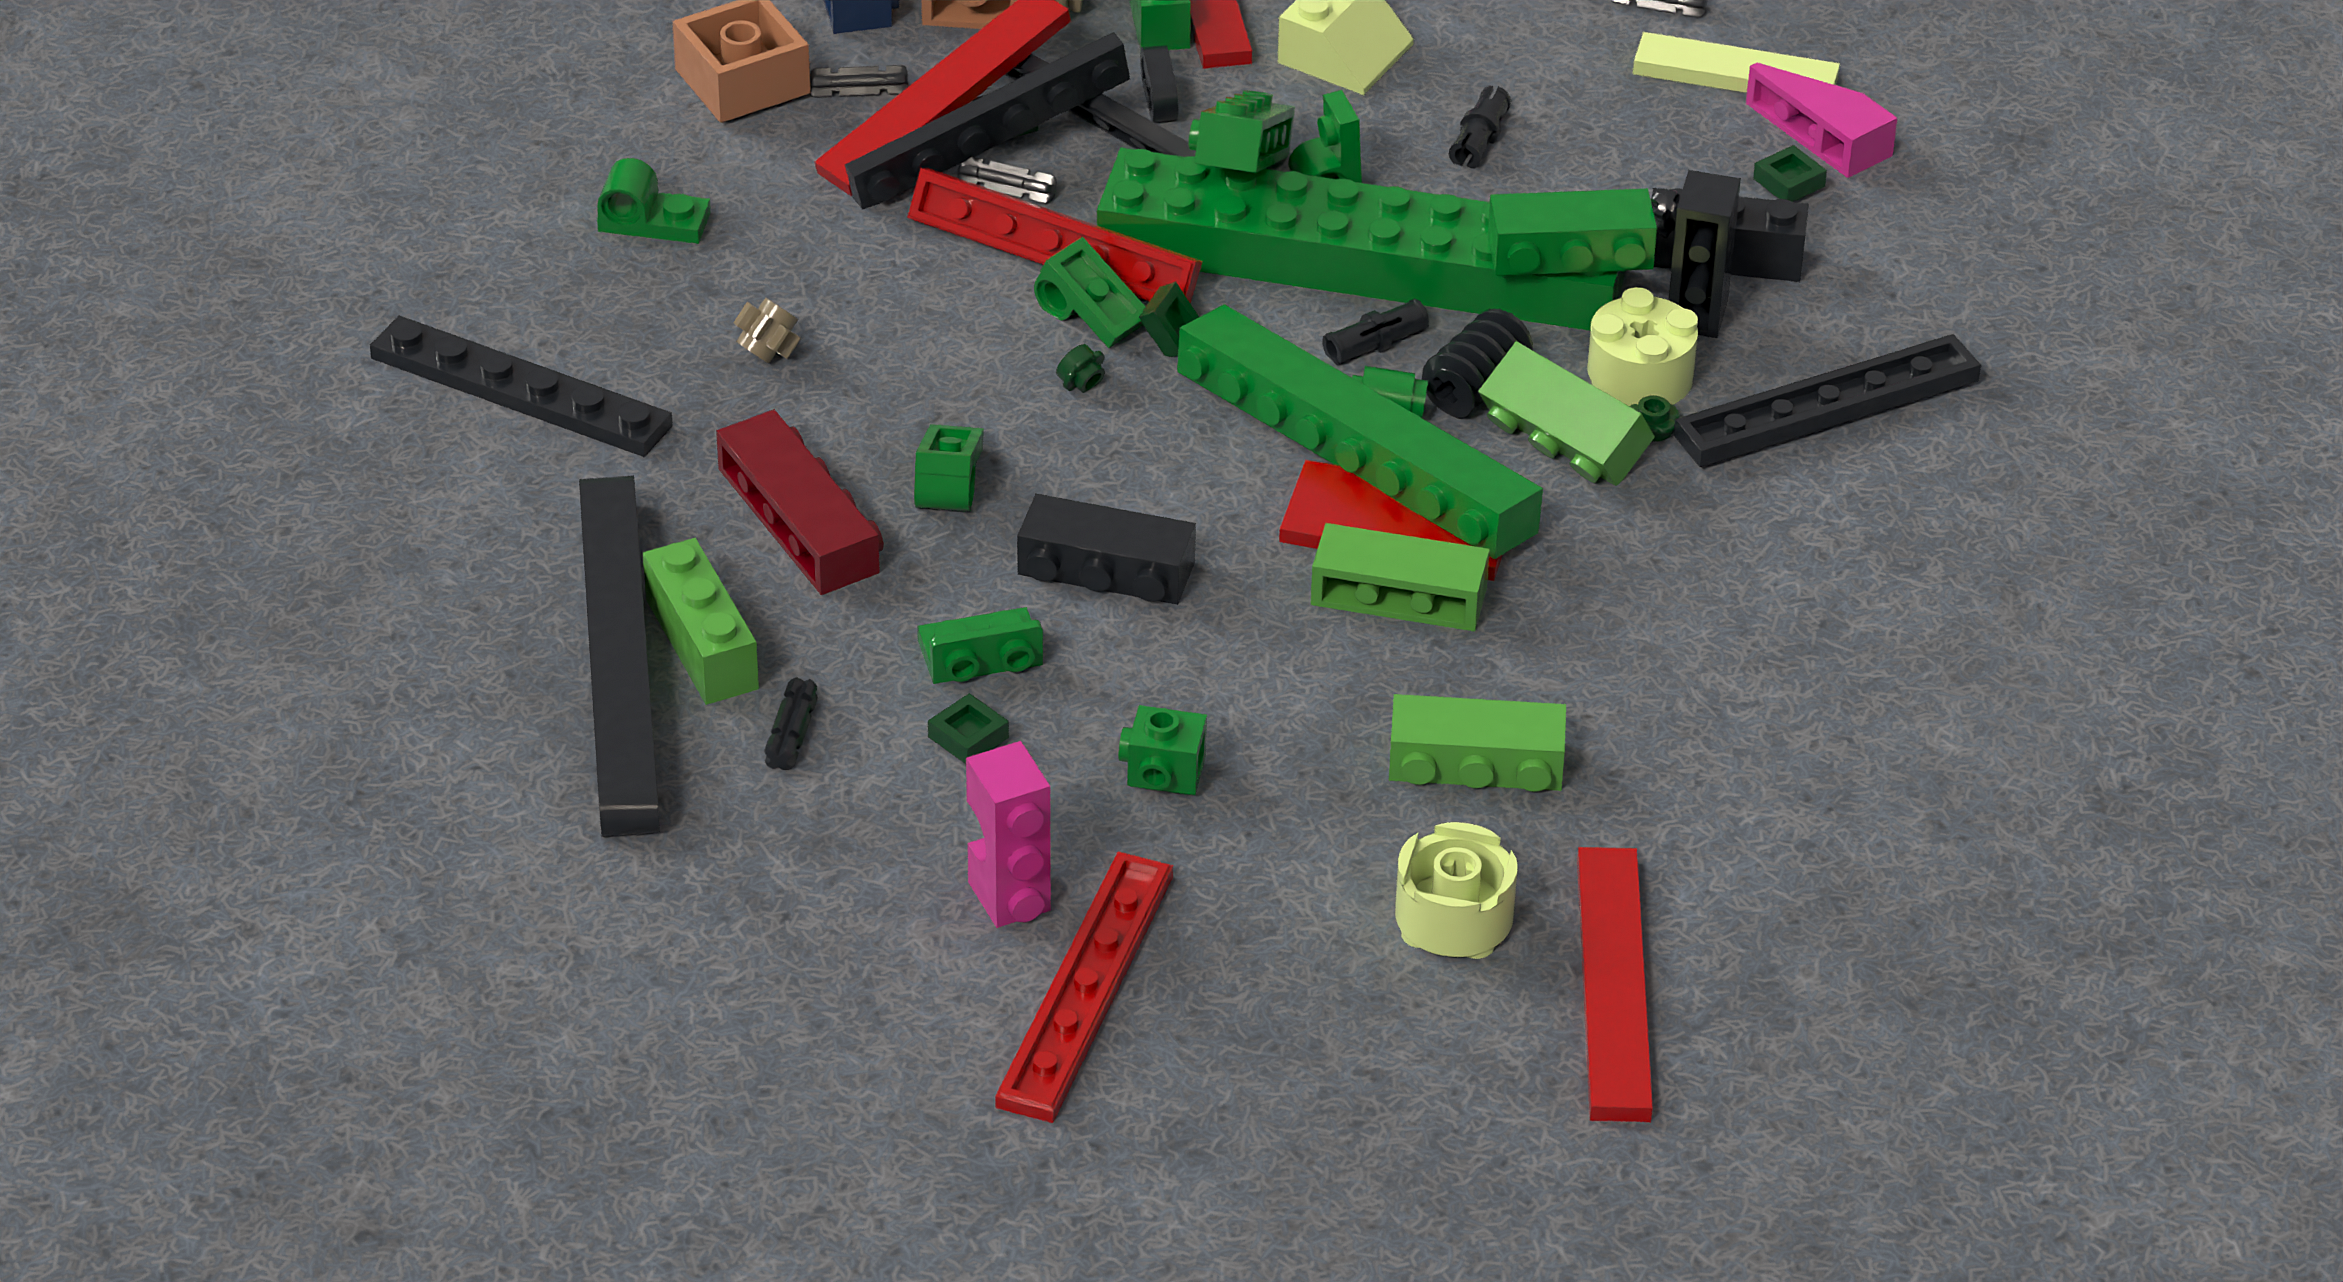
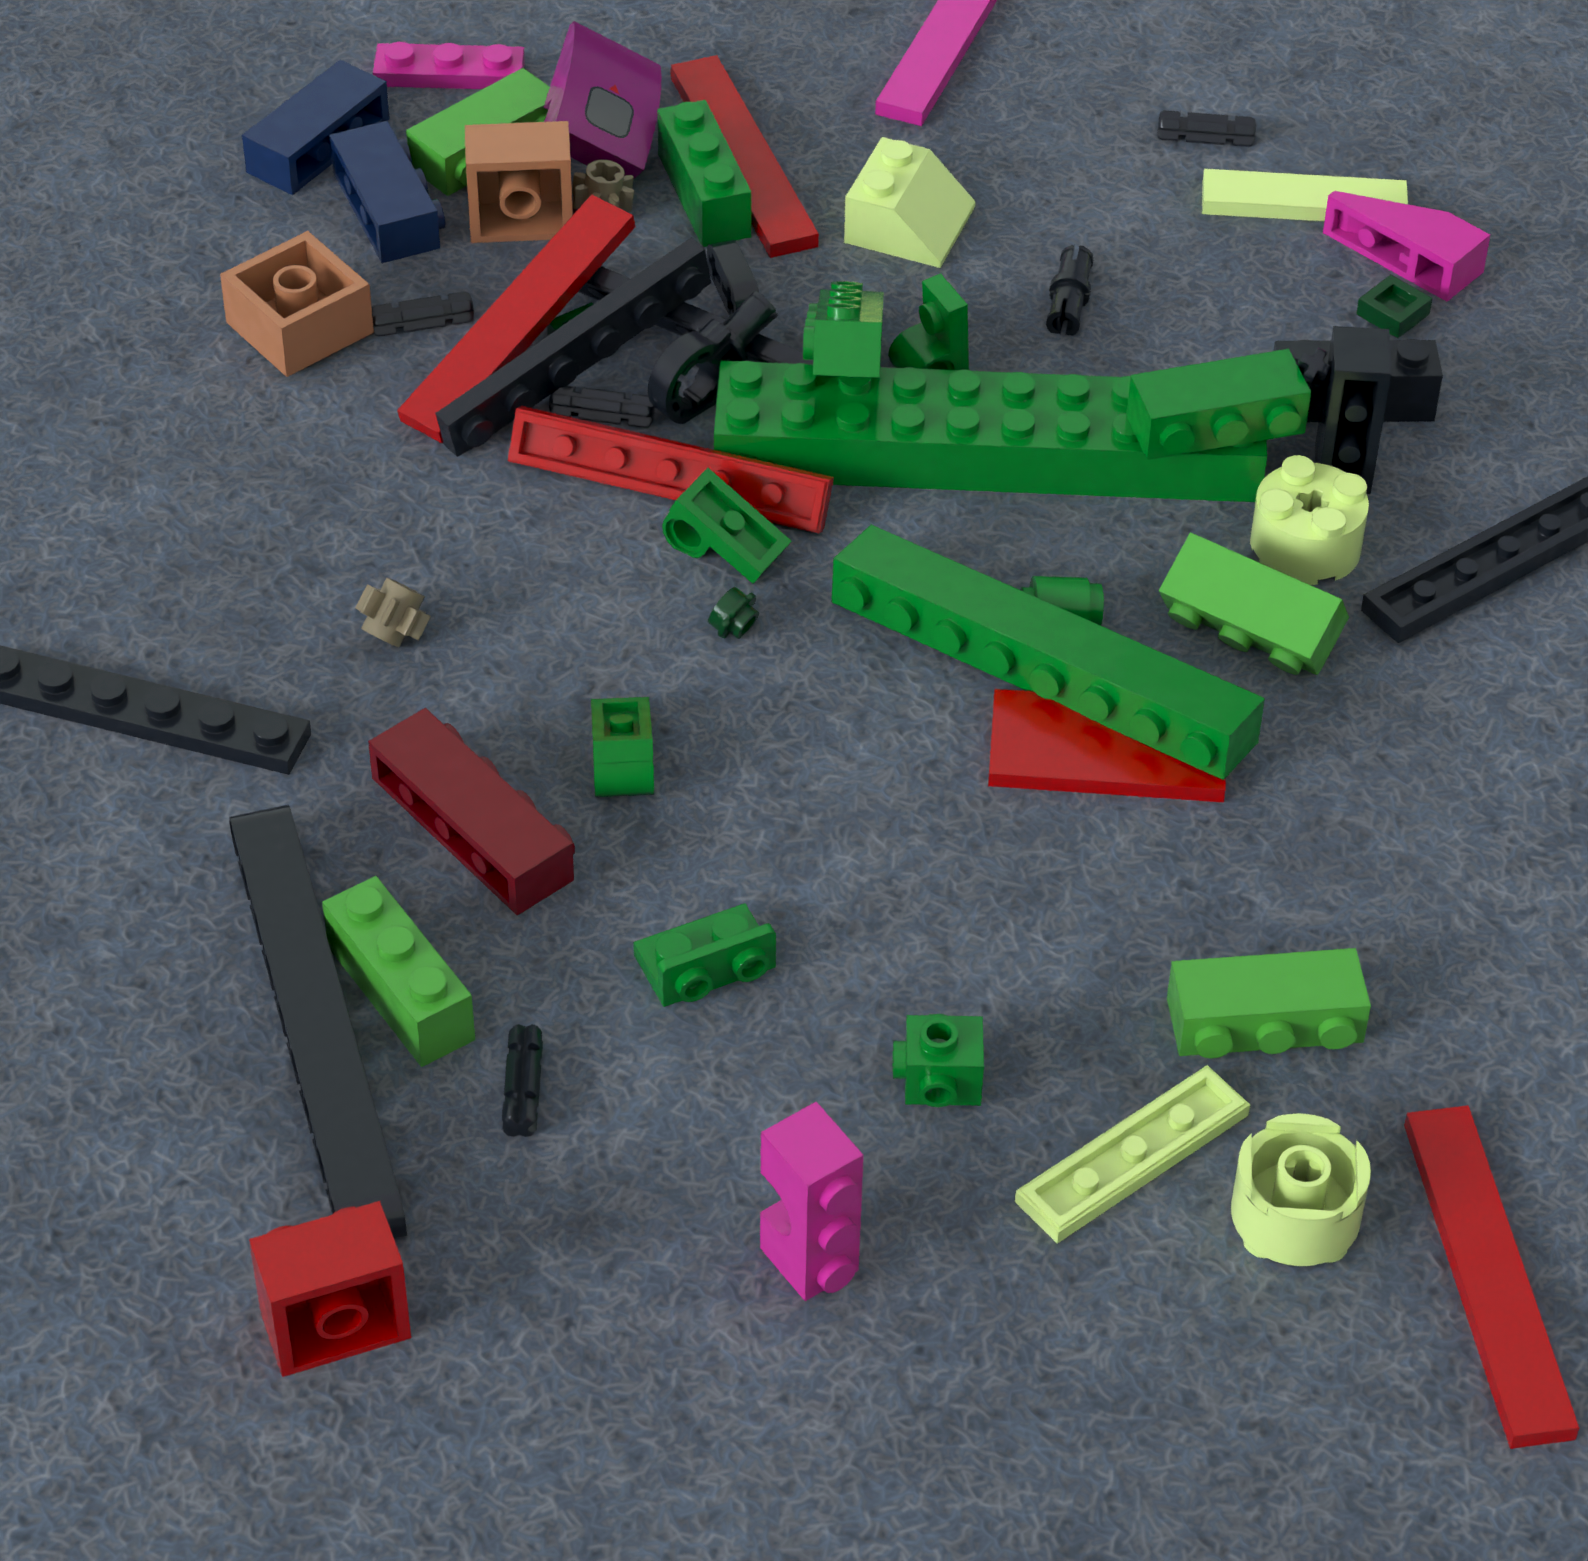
camera: 10 degrees left, 5 degrees up
green plate [597,158,711,244] -> none
dark green plate [928,693,1009,764] -> none
red tile [995,851,1173,1123] -> none
black brick [1017,493,1196,605] -> none
dark green plate [1139,282,1199,357] -> none
bright green brick [1311,523,1490,631] -> none
black pin [1322,299,1429,366] -> none
black piece [1422,309,1533,419] -> none
dark green plate [1630,395,1680,442] -> none
none -> red brick [249,1201,411,1377]
none -> black pin [647,291,778,424]
none -> yellowish green tile [1015,1065,1250,1244]

